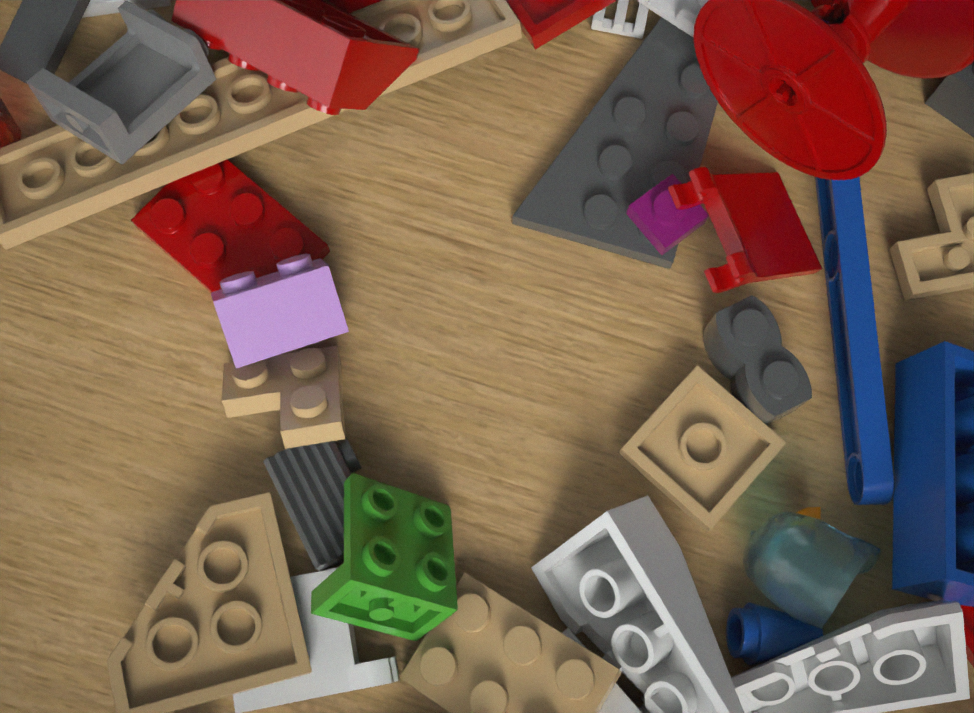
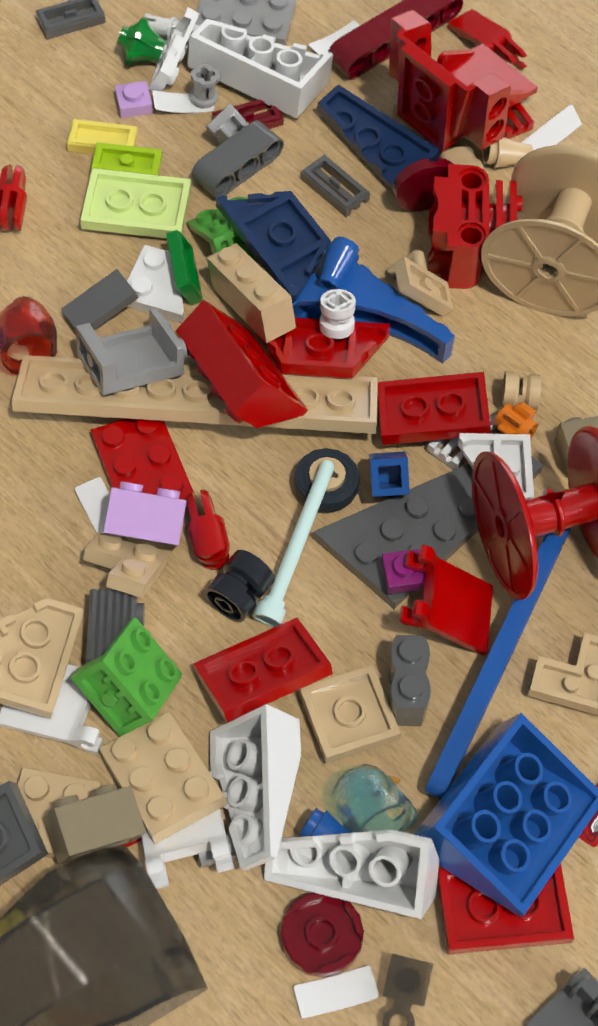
camera: 25 degrees right, 15 degrees down
none -> white sticker [75,477,121,537]
none -> red arm [187,489,230,570]
none -> red plate [193,617,333,723]
none -> black wheel [204,550,275,622]
none -> light aqua piece [252,460,334,627]
none -> black wheel [294,448,360,513]
none -> blue brick [369,451,410,497]

